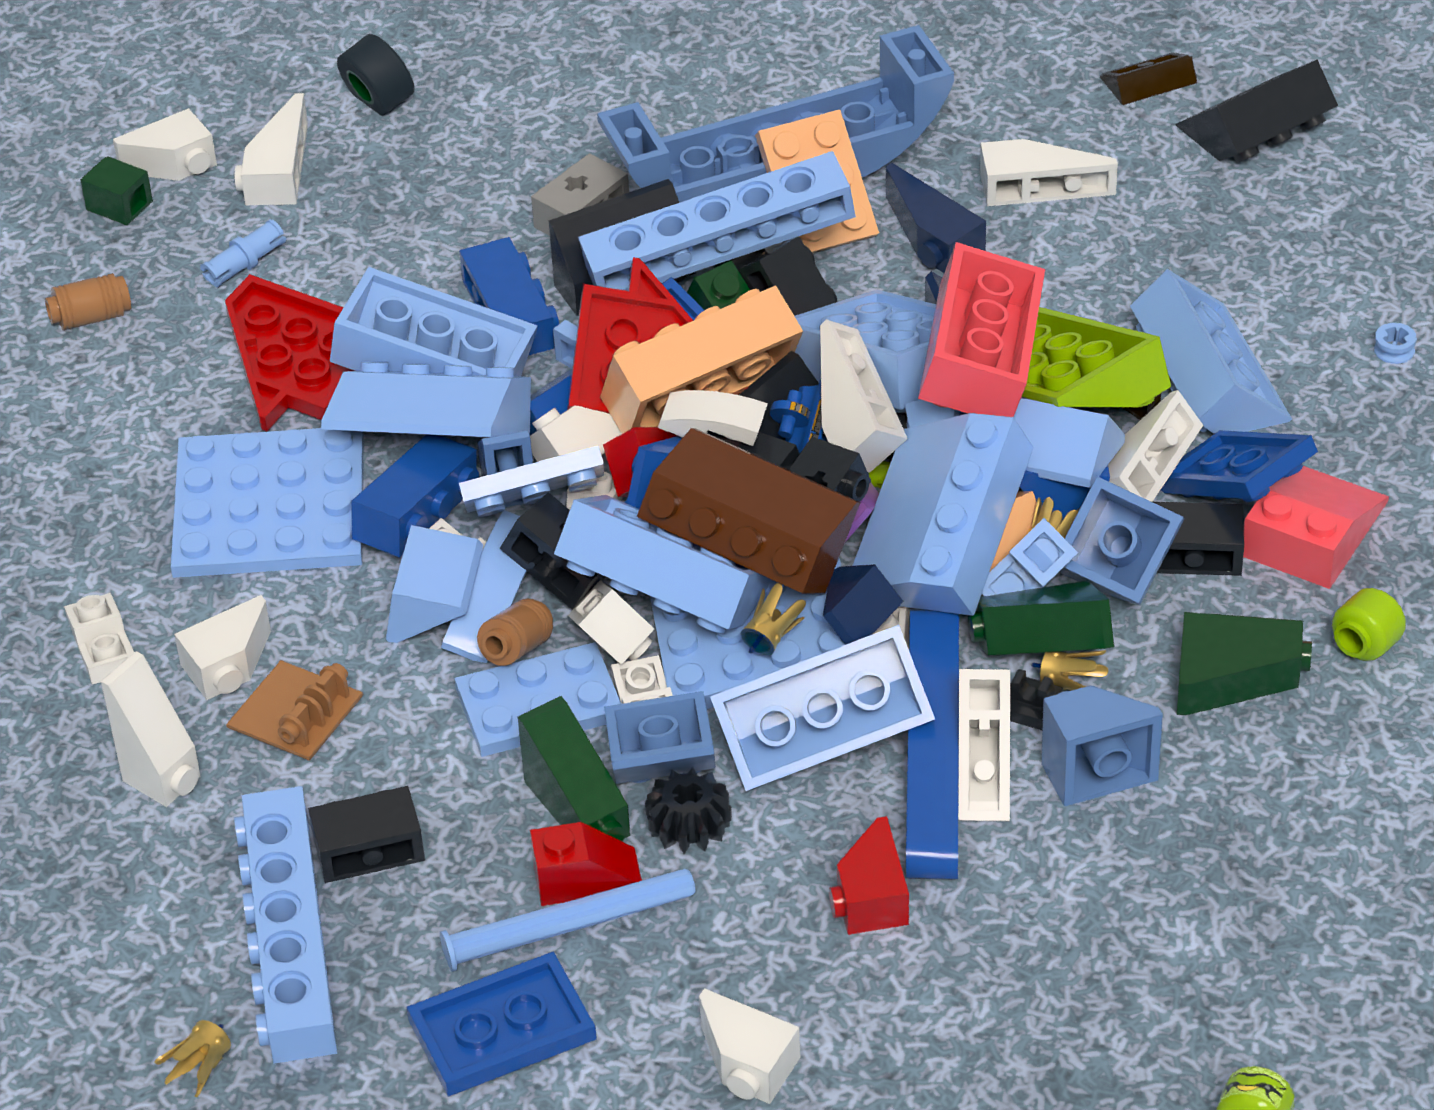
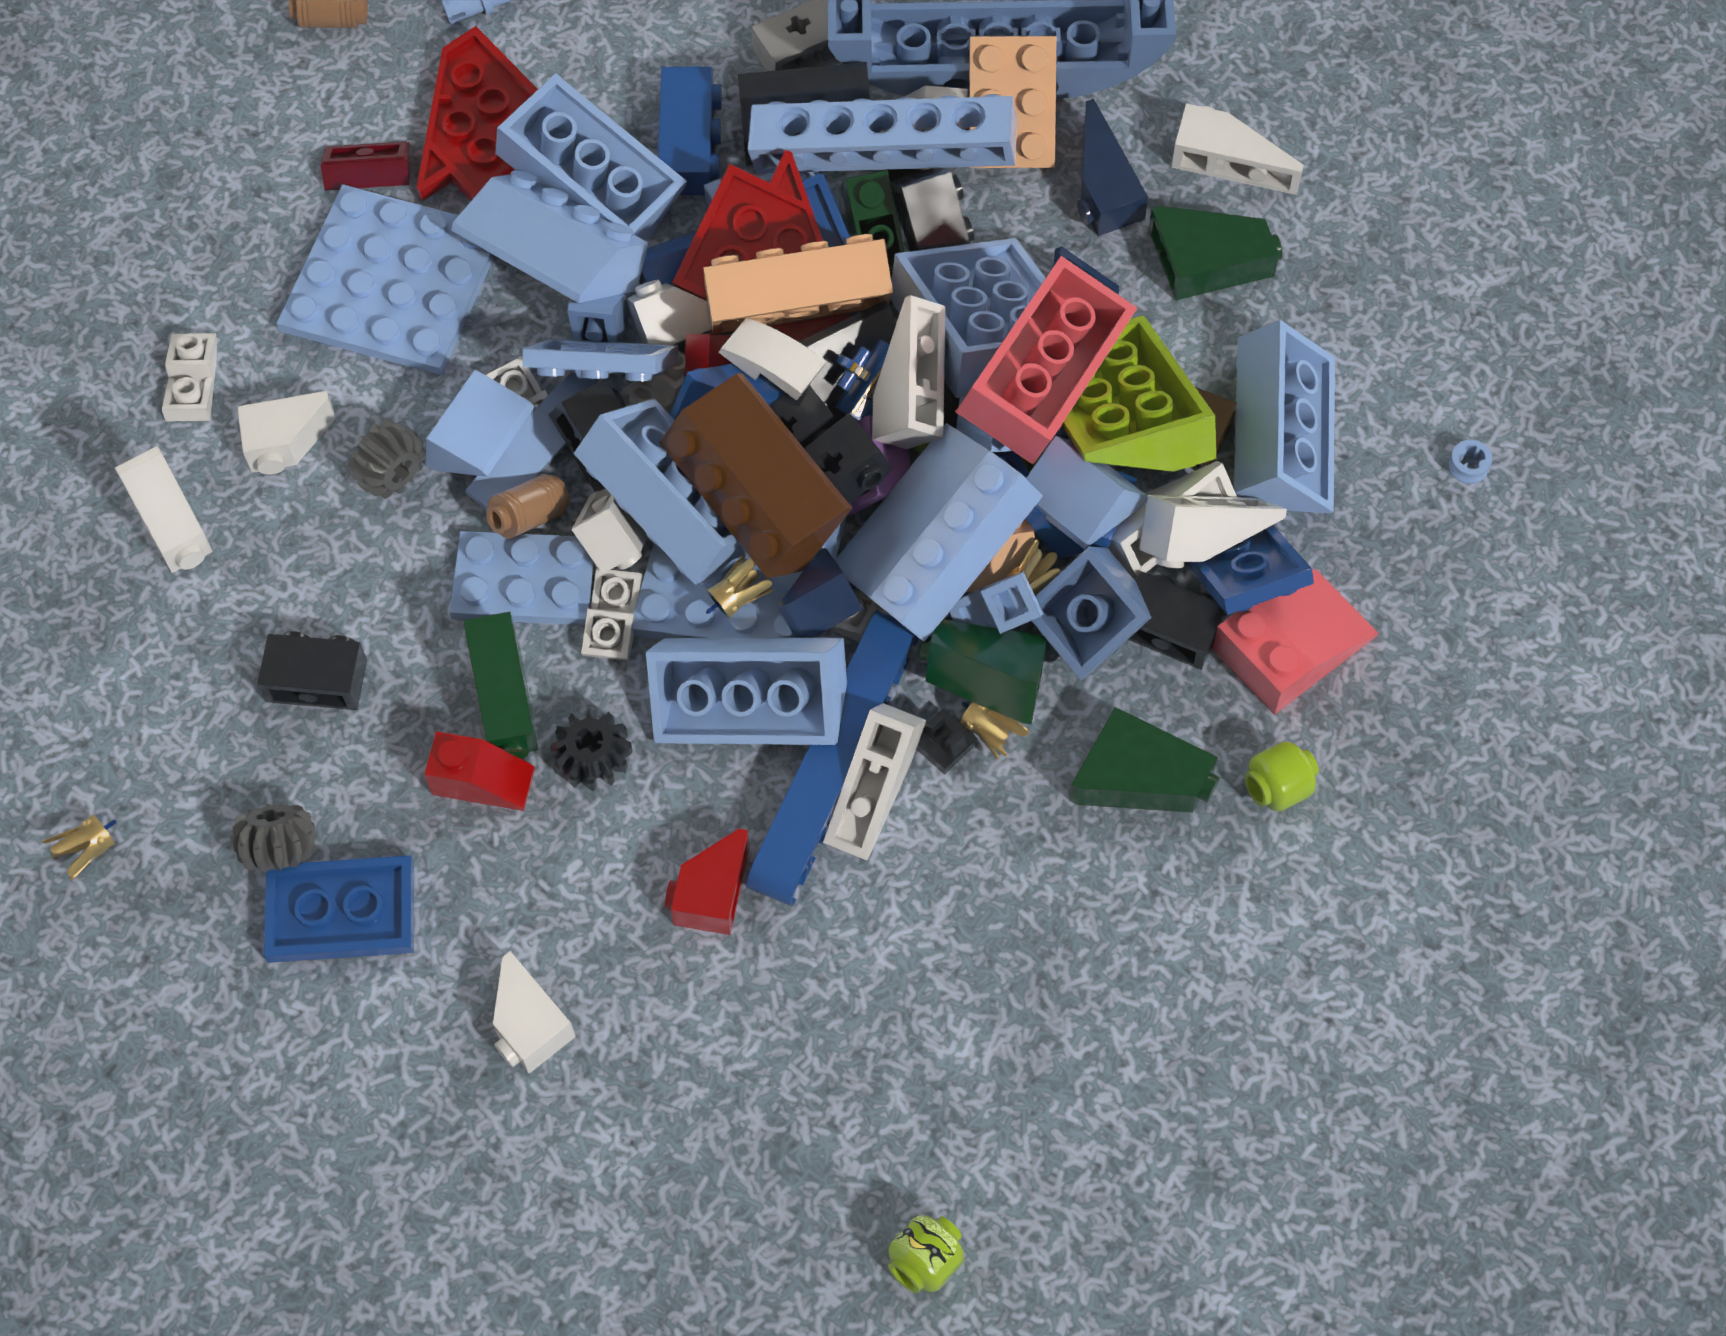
camera: 20 degrees right, 20 degrees up
medium nougat hinge [226,660,363,761] -> none
light blue brick [234,786,337,1064] -> none
blue brick [351,434,479,558] -> none
light blue axle [440,869,695,972] -> none
medium blue slope [604,691,716,784] -> none
medium blue slope [1041,685,1163,807] -> none
dark brown slope [1100,52,1197,105] -> none
black slope [1176,59,1338,163] -> none
none -> dark grey gear [231,802,316,873]
none -> dark red slope [320,141,410,191]
none -> dark grey gear [347,419,426,499]
none -> white slope [1139,495,1287,568]
none -> dark green slope [1148,206,1283,301]

